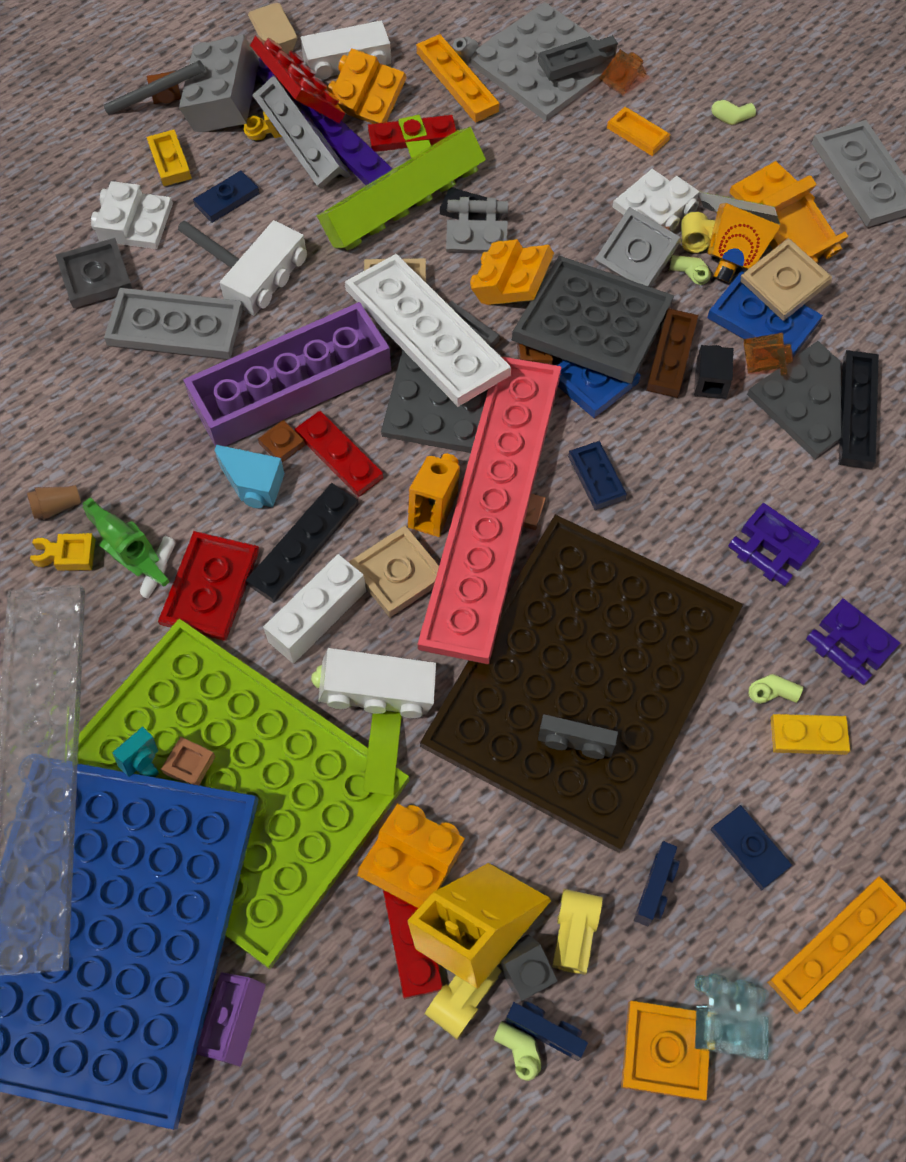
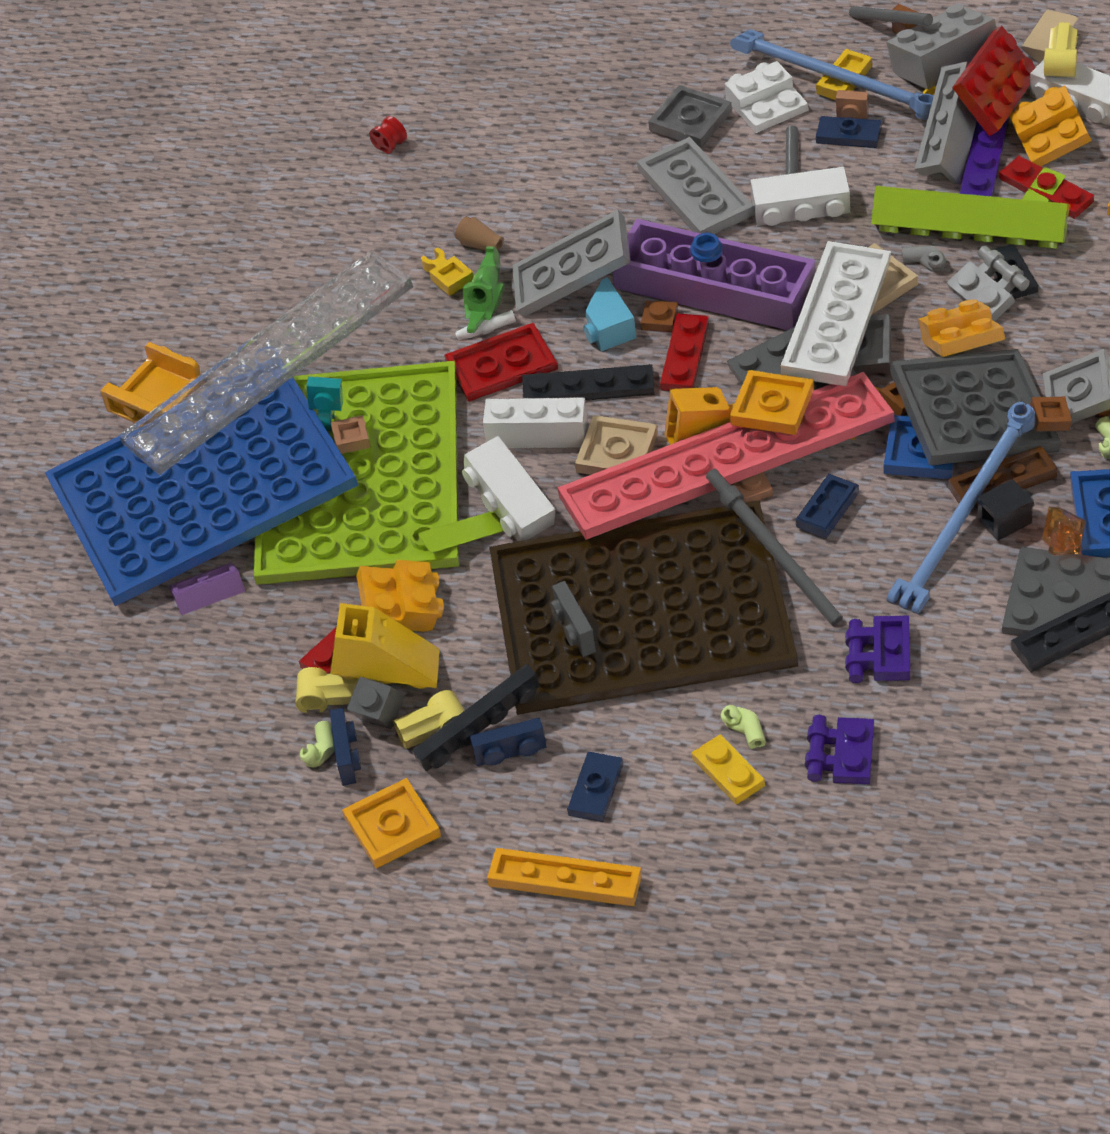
camera: 60 degrees right, 15 degrees down
clear light blue plate [694,973,769,1060] -> none
none -> black plate [412,664,541,771]
none -> light grey plate [512,210,630,317]
none -> blue plate [690,233,723,262]
none -> dark grey bar [706,469,843,626]
none -> medium blue hinge [730,29,934,120]
none -> light orange plate [730,370,814,435]
none -> nougat plate [836,90,869,119]
none -> medium blue hinge [887,402,1035,614]
none -> light grey arm [902,245,947,271]
none -> dark orange plate [1030,396,1072,431]
none -> light yellow piece [1044,22,1078,77]

